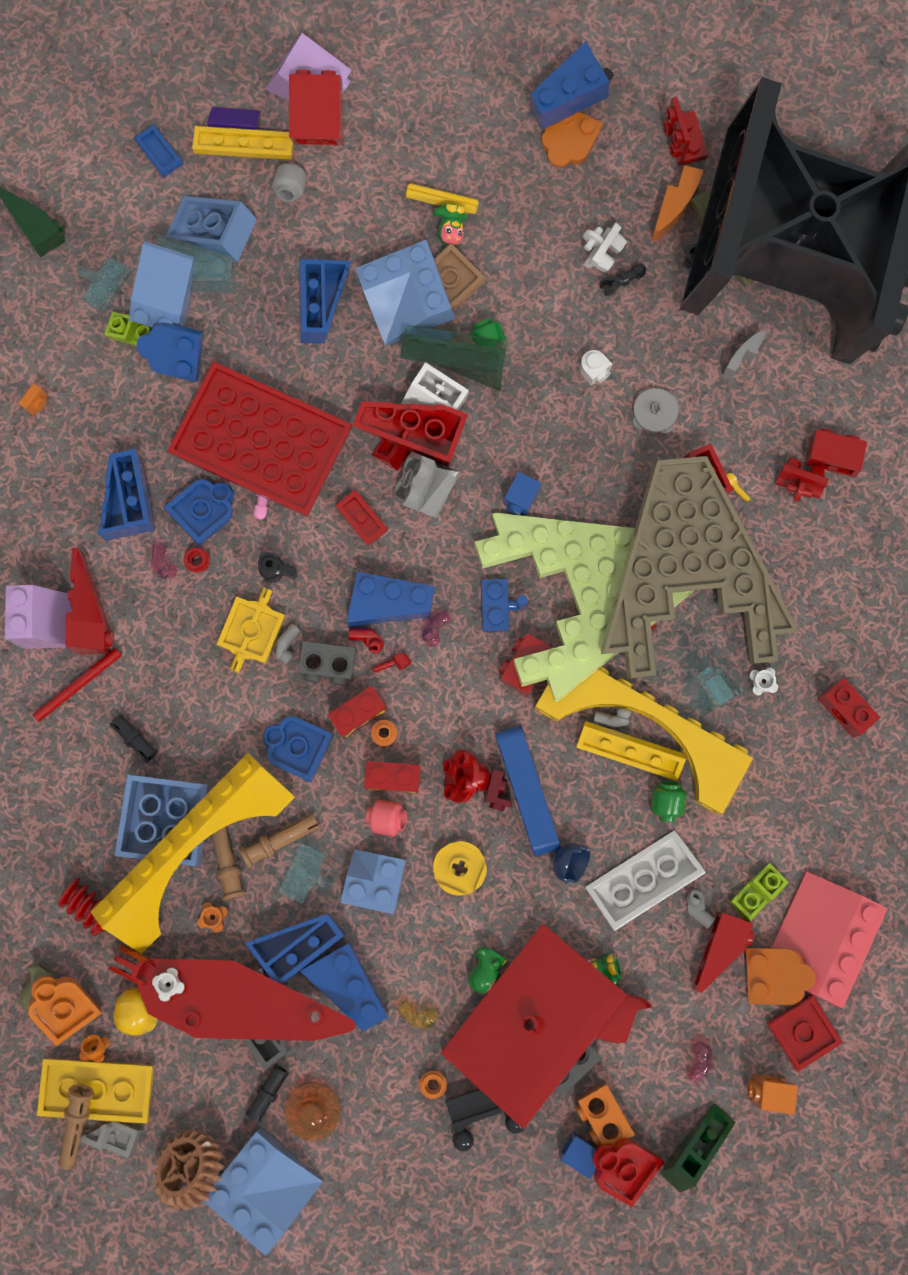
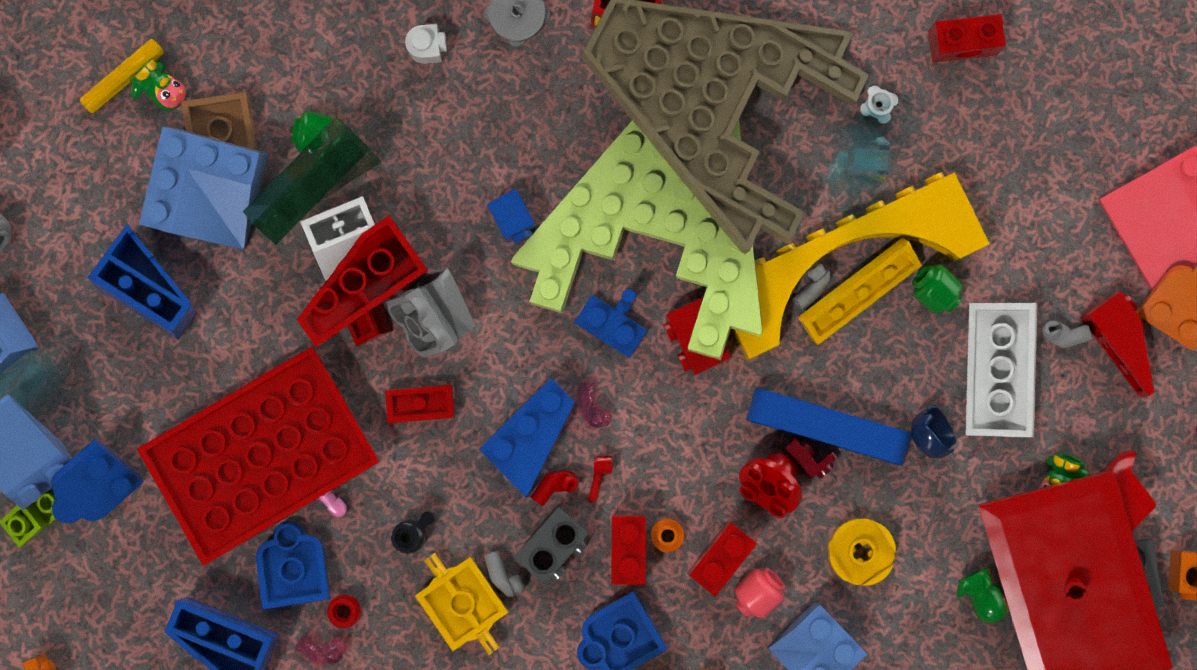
camera: 55 degrees left, 5 degrees up
lime slope [728,863,789,922] -> none

